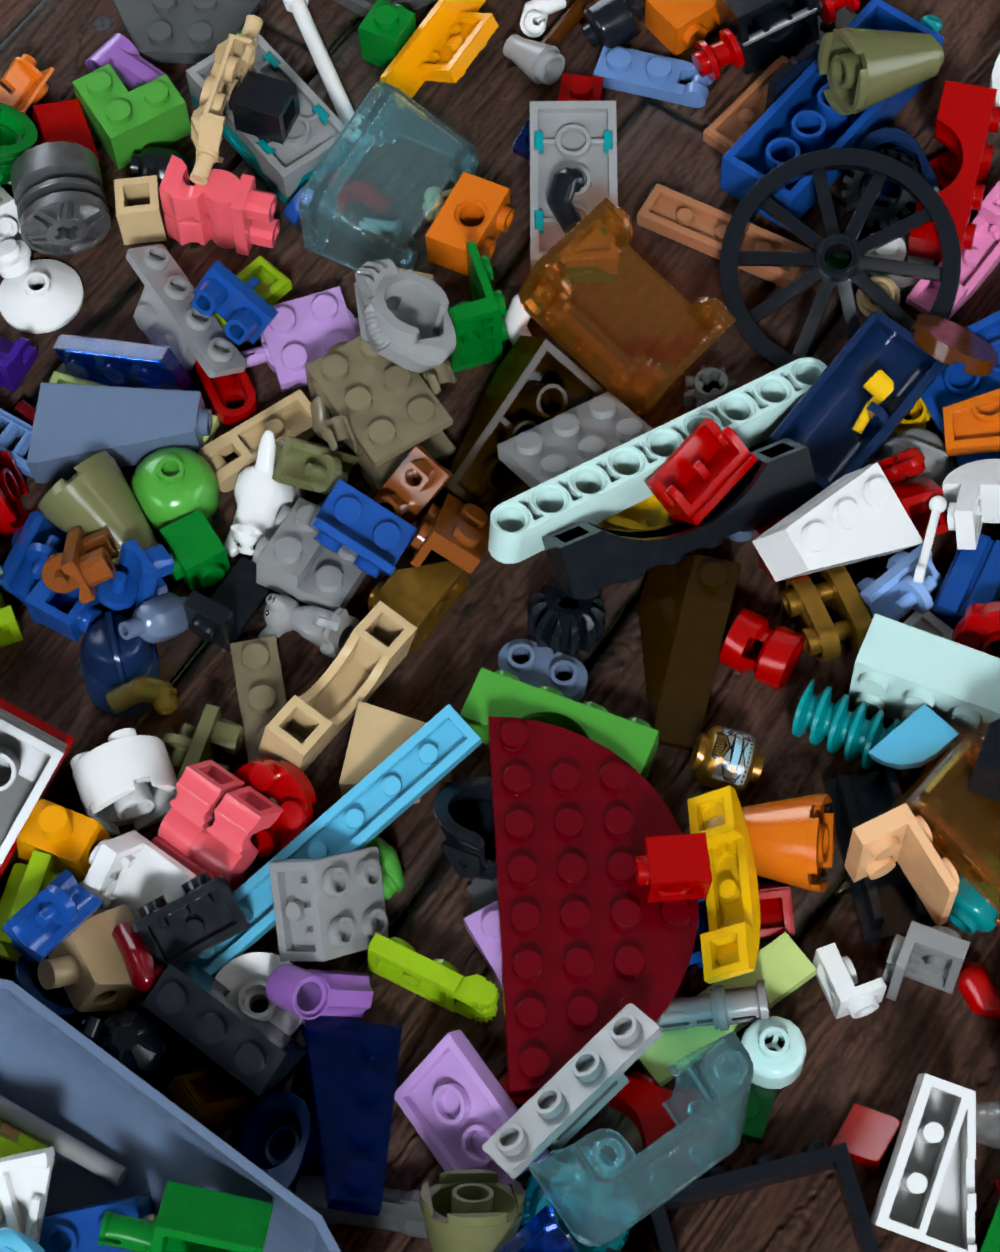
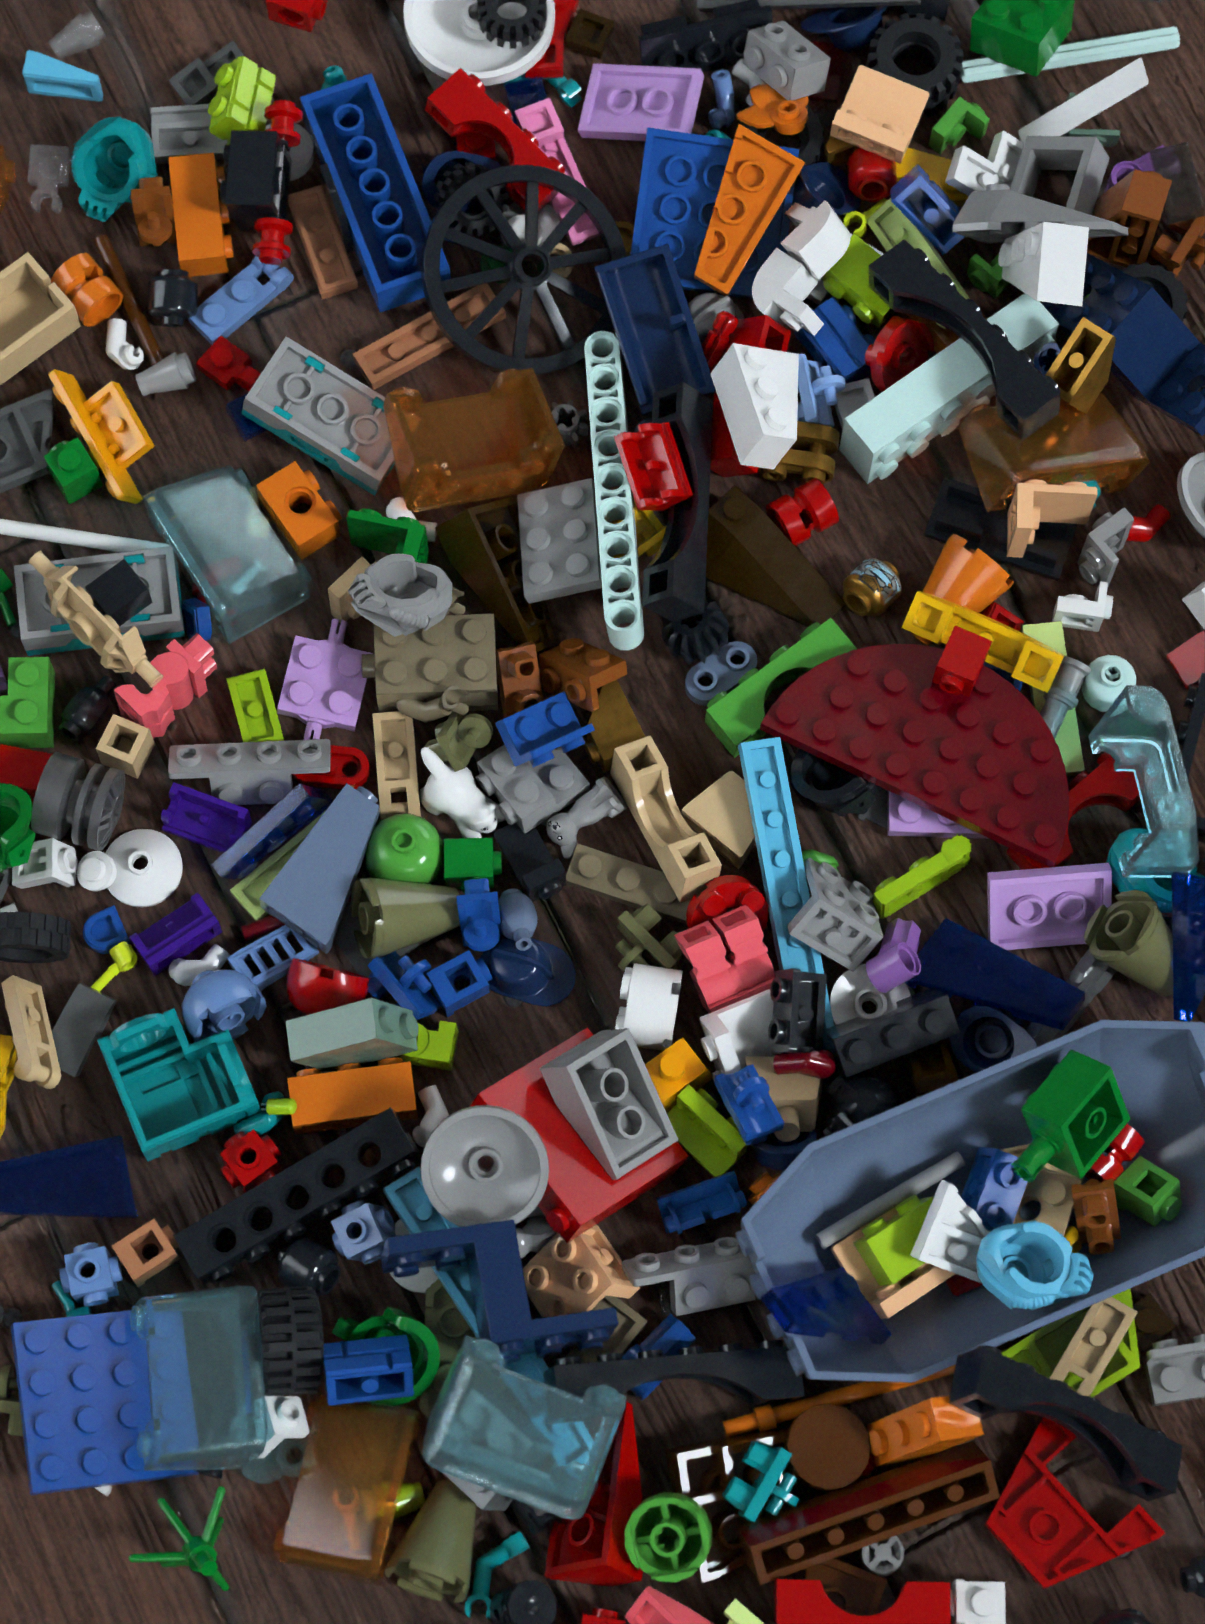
camera: 65 degrees left, 10 degrees up
dark orange hips [42,526,119,605] -> none
clear yellow arm [106,676,179,715] -> none
blue hips [191,260,279,345] -> none
light grey bracket [482,1003,663,1179] -> none
black arm [547,167,584,234] -> none
teal piece [792,679,902,771] -> none
olive cone [818,27,944,116] -> none
yellow hand [852,370,894,434] -> none
medium azure brick [868,703,959,770] -> none
reddish brown tile [911,314,999,377] -> none
white hinge [913,495,947,584] -> none
none -> dark purple hinge [161,782,252,858]

